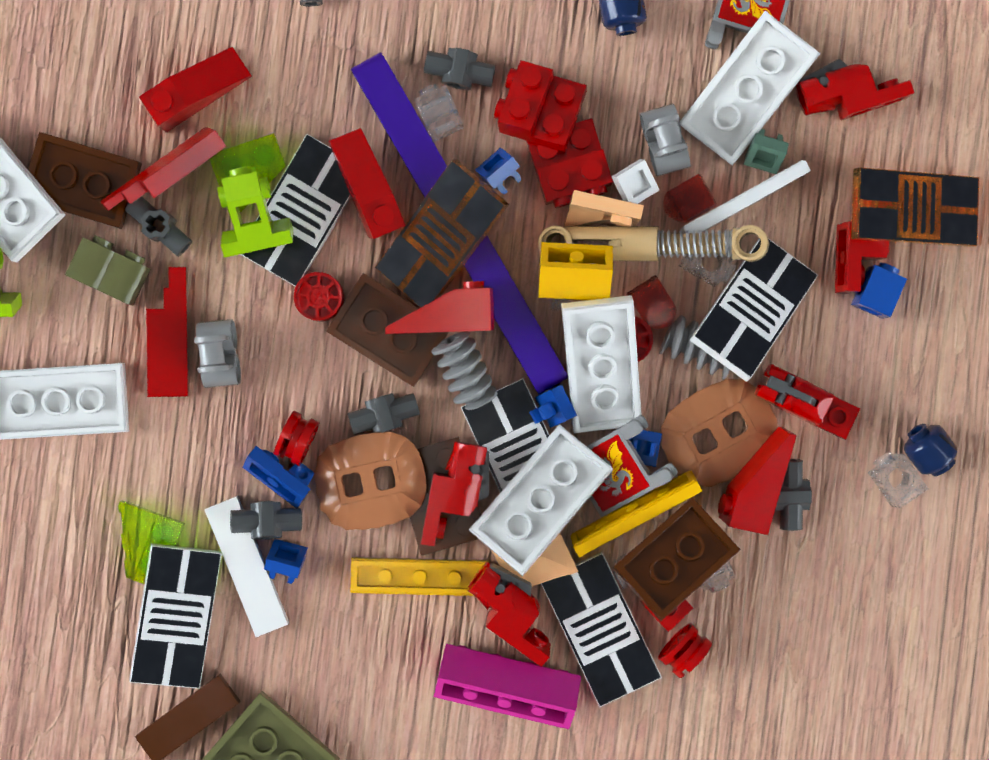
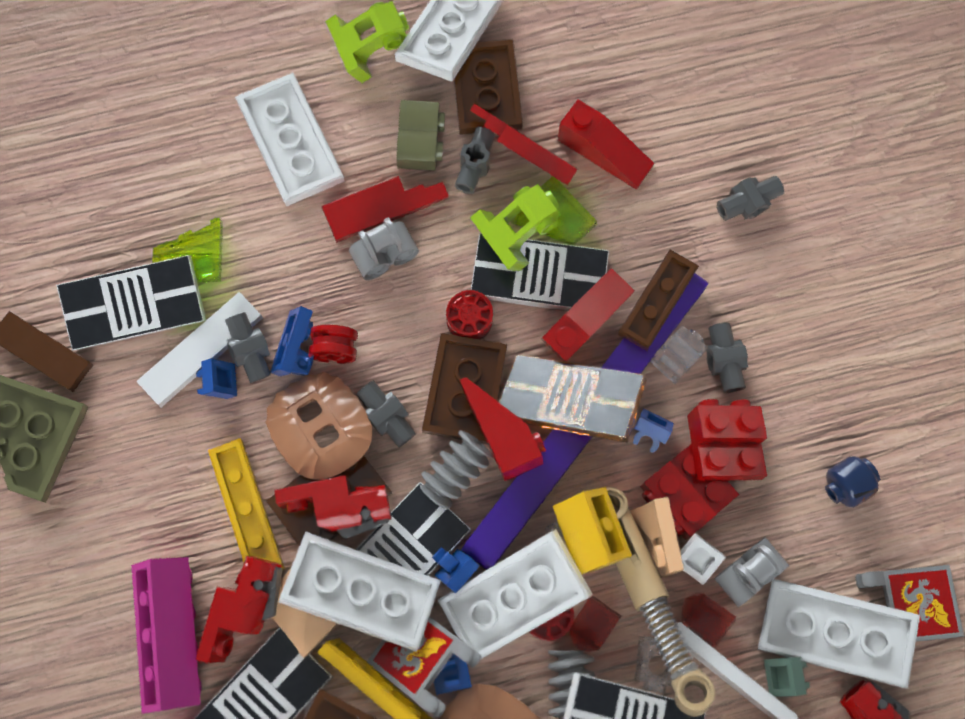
camera: 70 degrees right, 15 degrees down
none -> reddish brown tile [618,249,699,351]

